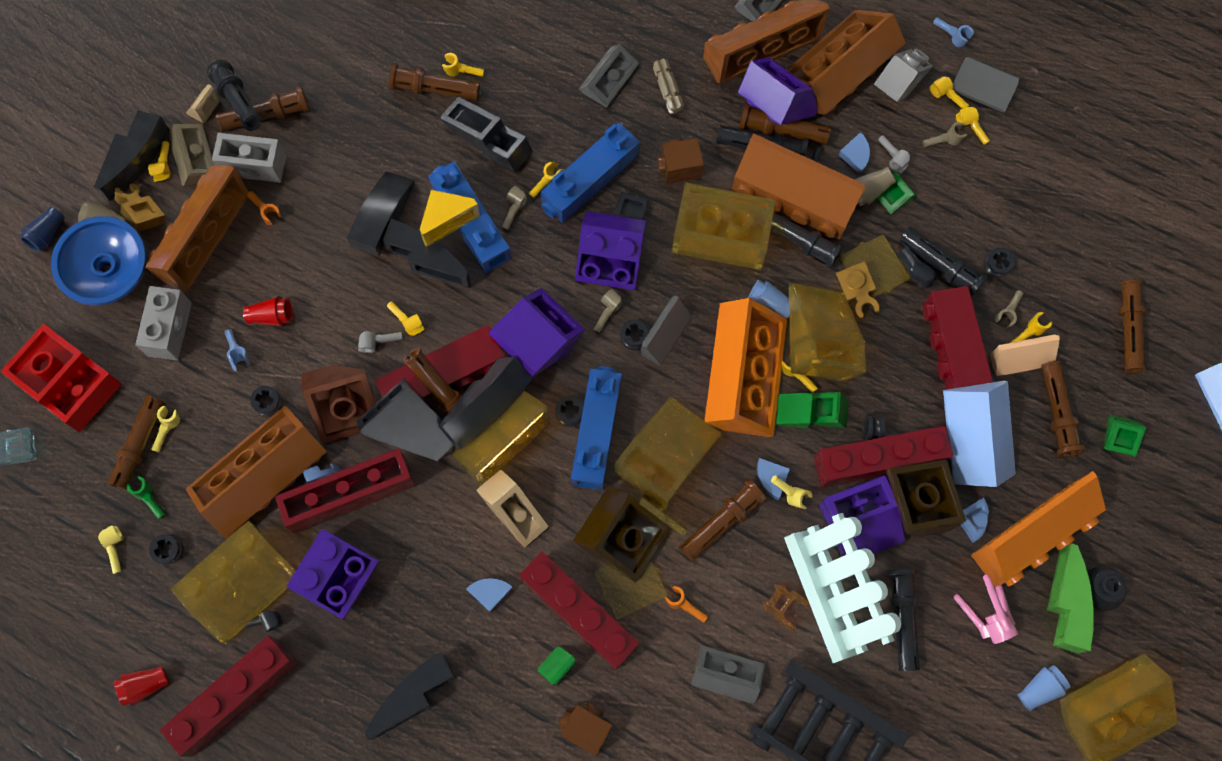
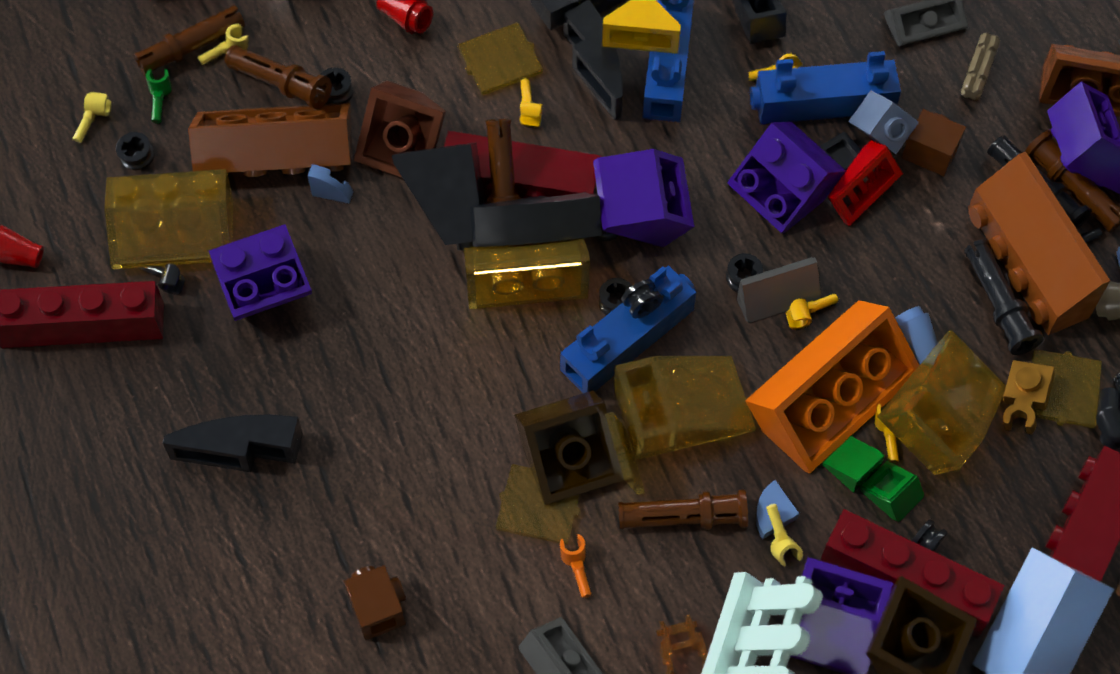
camera: 40 degrees right, 10 degrees down
medium blue hand [225,329,250,371] -> none
dark red brick [275,448,416,533] -> none
light grey hand [358,331,402,353] -> none
medium blue tile [466,578,513,613] -> none
tan slope [476,470,549,548] -> none
dark tan hand [502,186,527,230] -> none
dark red brick [519,551,639,671] -> none
green slope [538,646,576,686] -> none
dark tan hand [593,289,622,333] -> none
clear yellow slope [671,182,776,270] -> none
none -> reddish brown pin [225,45,332,109]
none -> clear yellow piece [458,22,543,96]
none -> black bush [621,279,664,319]
none -> yellow hand [786,294,838,329]
none -> red slope [828,140,903,226]
none -> sand blue brick [848,90,919,154]

